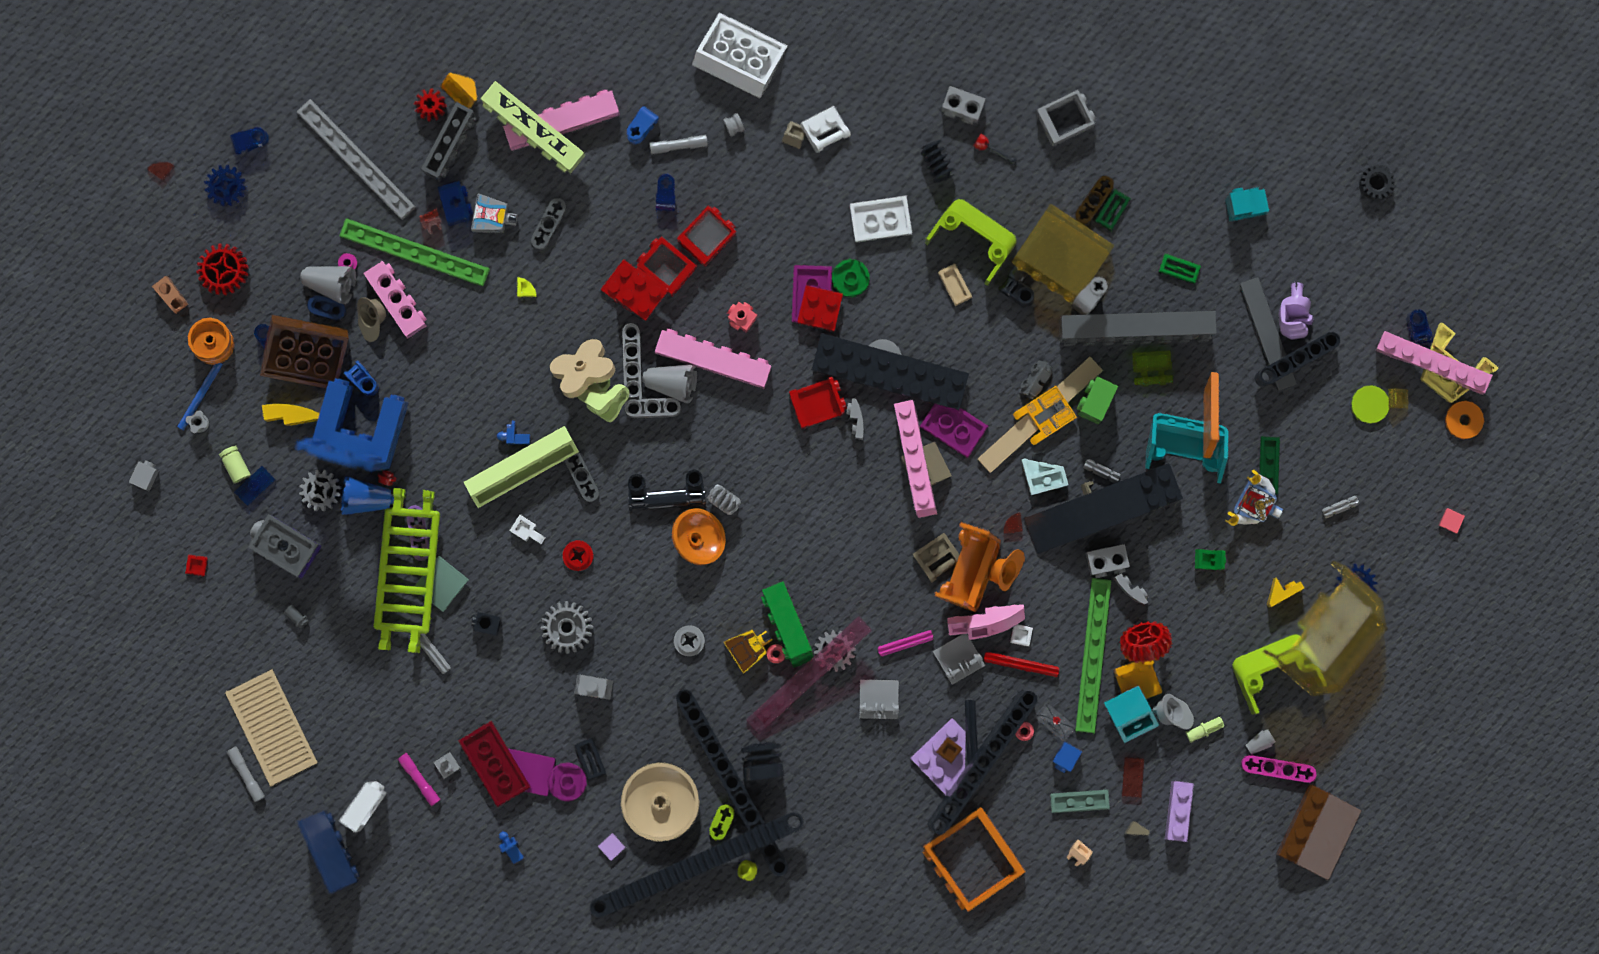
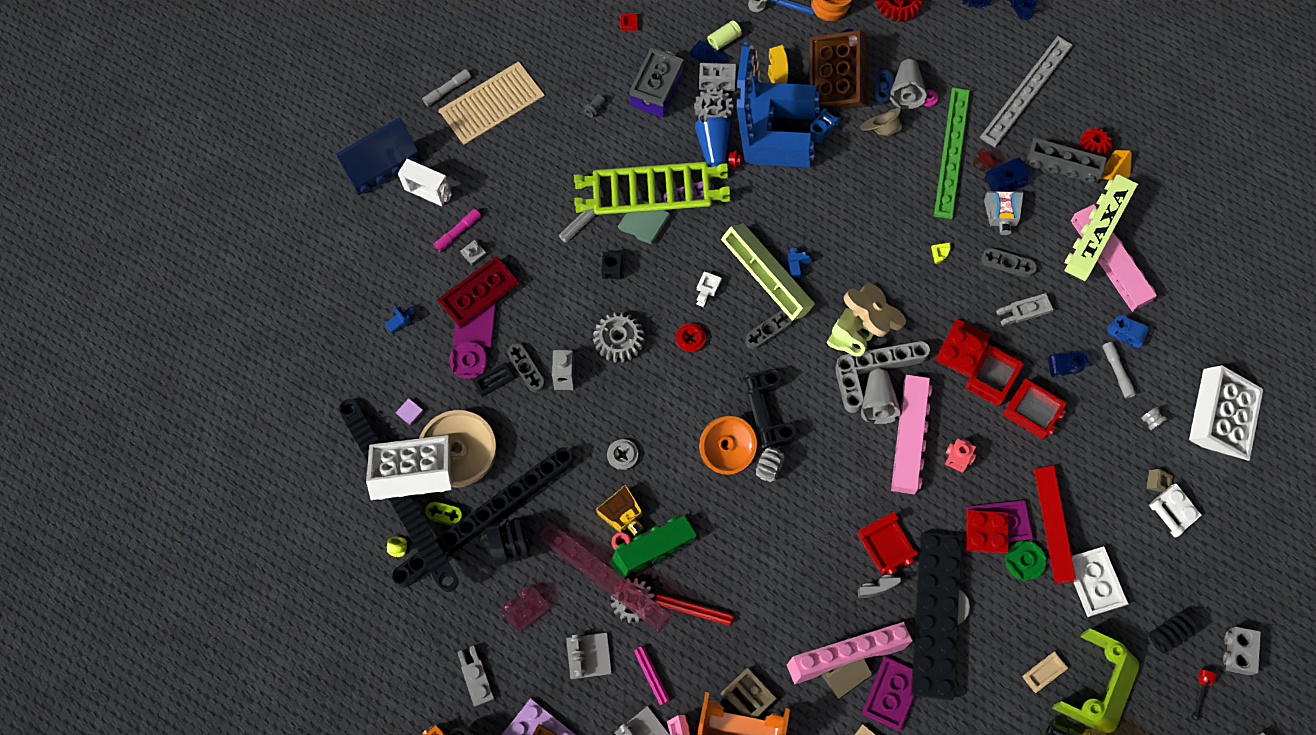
camera: 90 degrees right, 15 degrees down
bright pink brick [363,261,427,339] -> none
none -> white slope [366,435,452,500]
none -> light grey hinge [458,646,494,707]
none -> clear pink bracket [500,585,550,633]
none -> dark grey beam [508,343,545,393]
none -> red axle [654,593,733,625]
none -> light grey brick [699,63,736,91]
none -> light grey hinge [996,293,1054,326]
none -> red slope [1034,465,1077,585]

